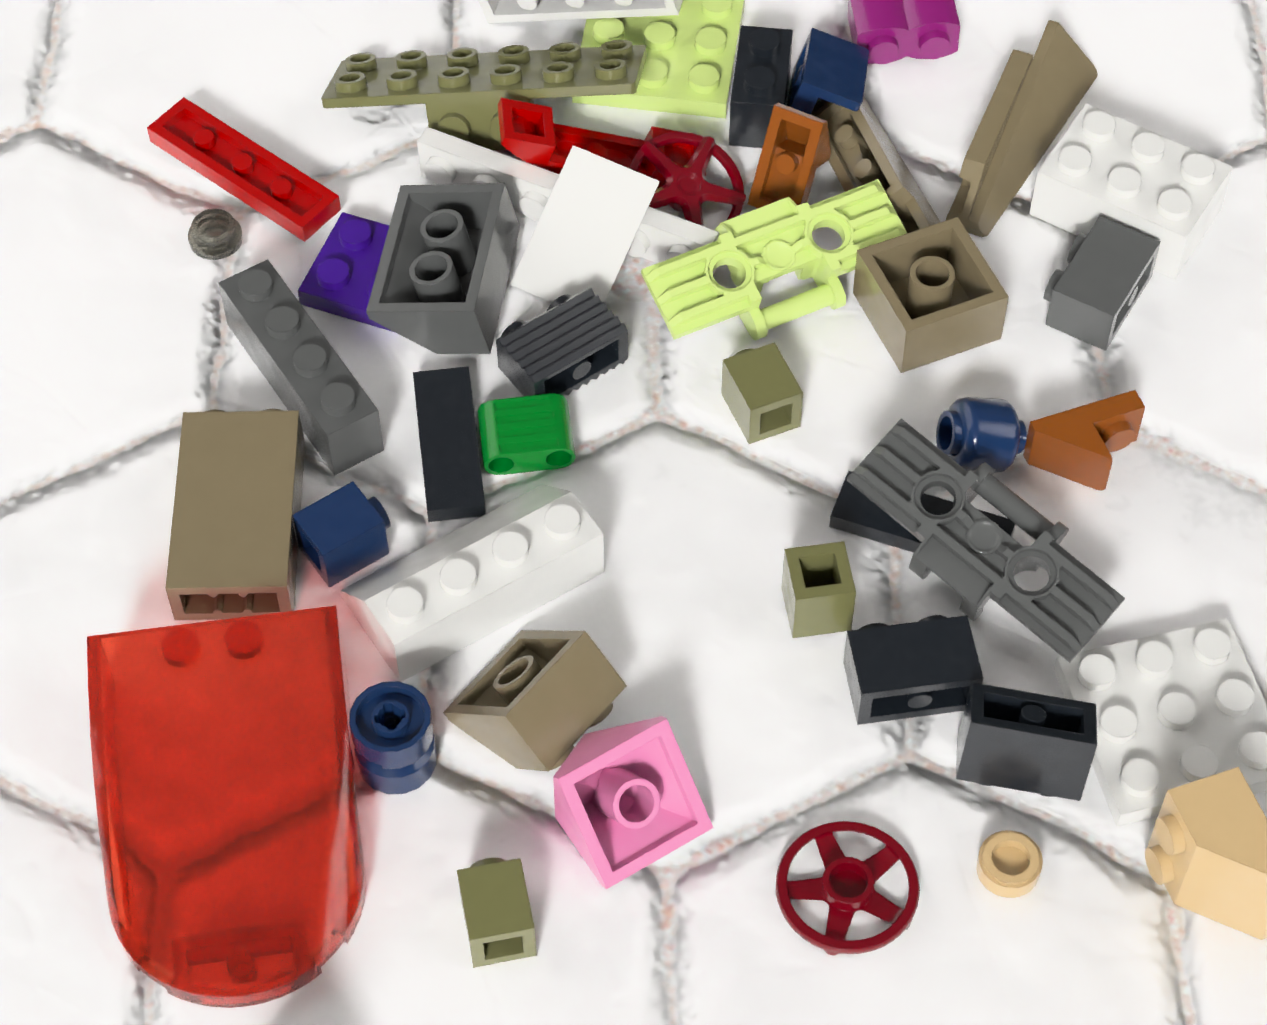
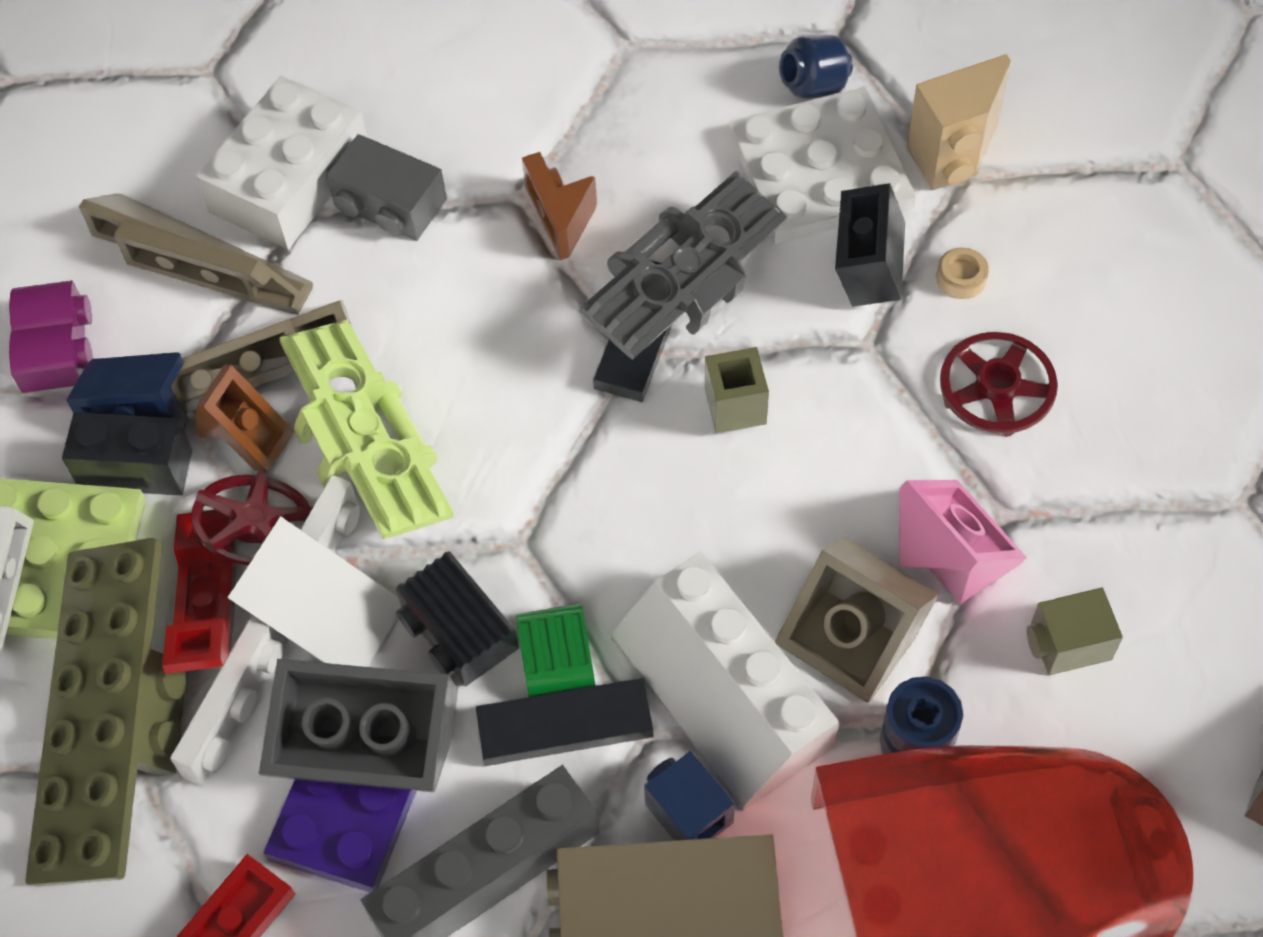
camera: 90 degrees left, 5 degrees up
olive brick [721,342,803,444] -> none
black brick [843,615,984,725] -> none
dark tan brick [853,217,1009,373] -> none
dark blue head [936,397,1027,473] -> none

